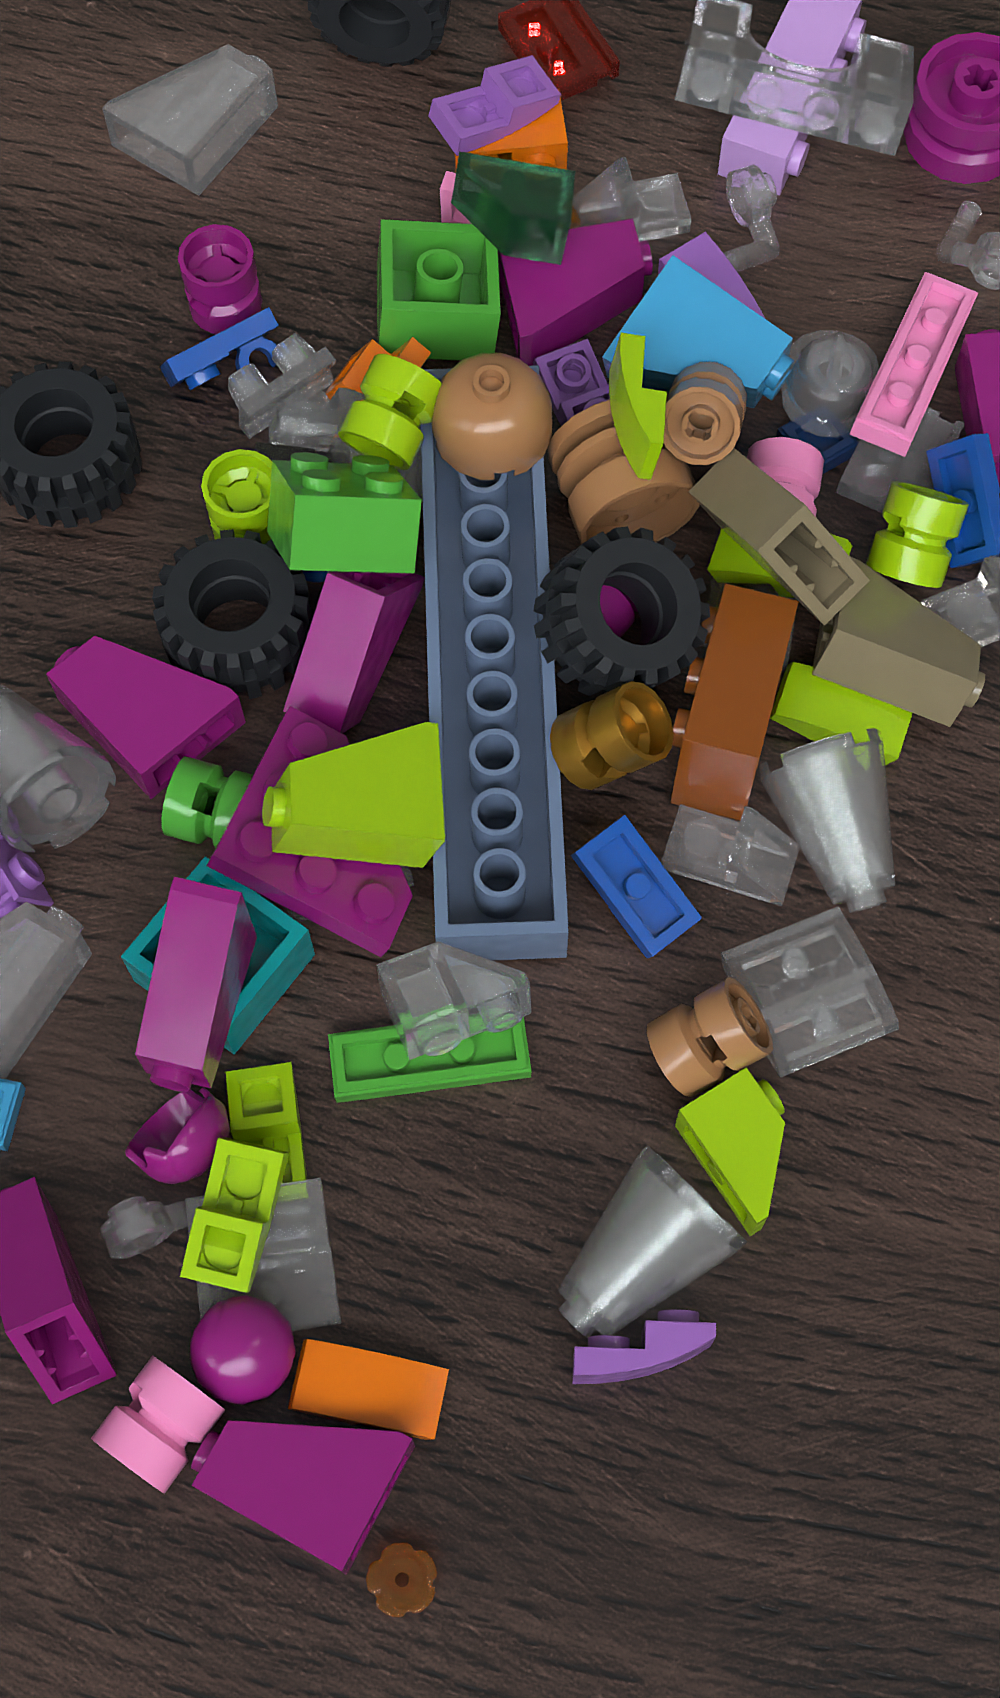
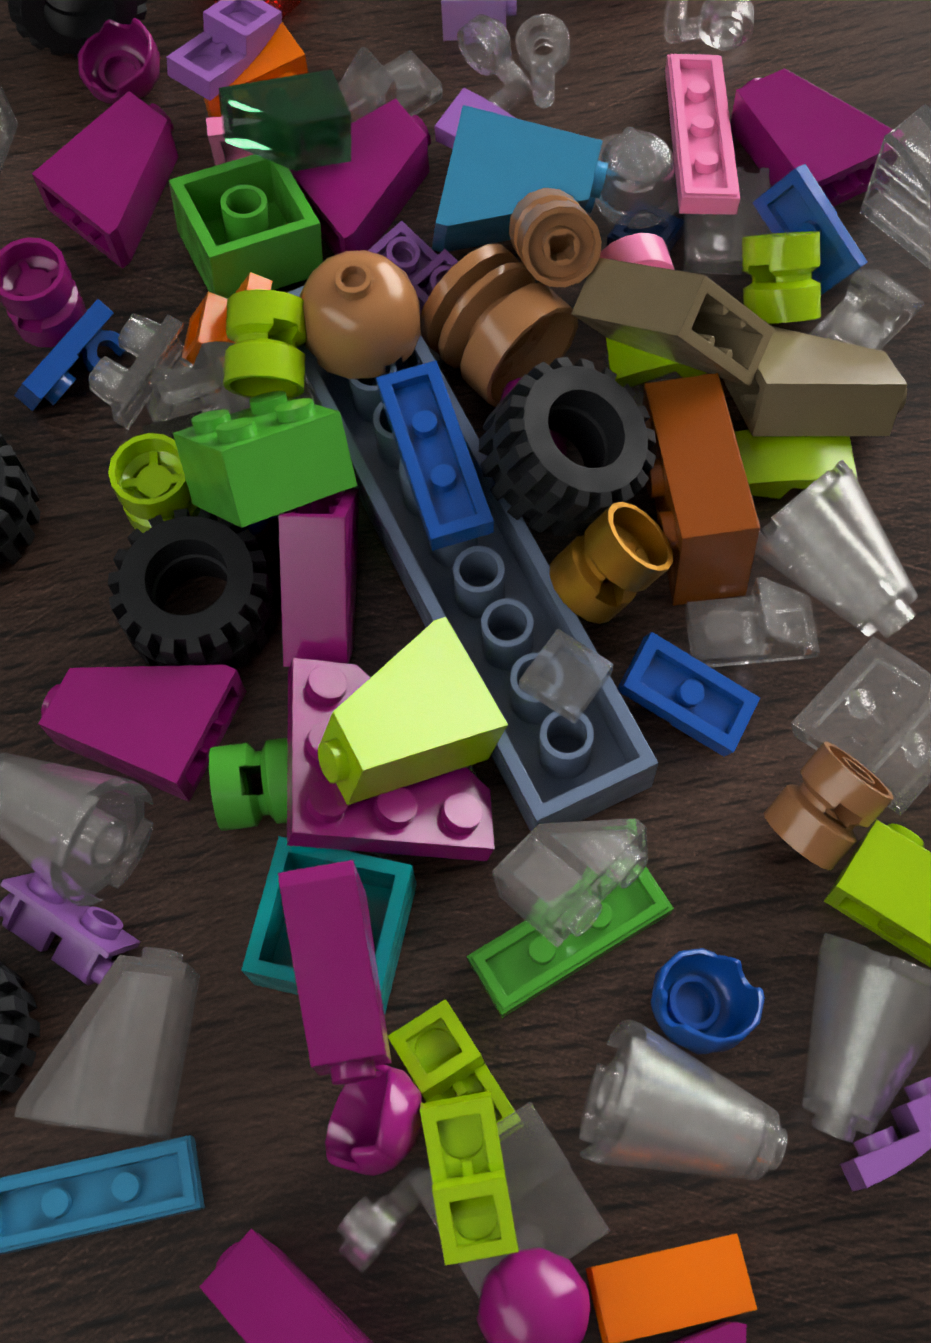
camera: 20 degrees left, 0 degrees up
lime slope [609,333,667,480] -> none
none -> magenta slope [32,91,179,269]
none -> magenta hair [78,18,160,105]
none -> blue plate [376,360,494,551]
none -> clear plate [516,14,571,108]
none -> clear tile [520,629,613,724]
none -> clear cone [579,1019,788,1180]
none -> blue hair [651,948,765,1054]

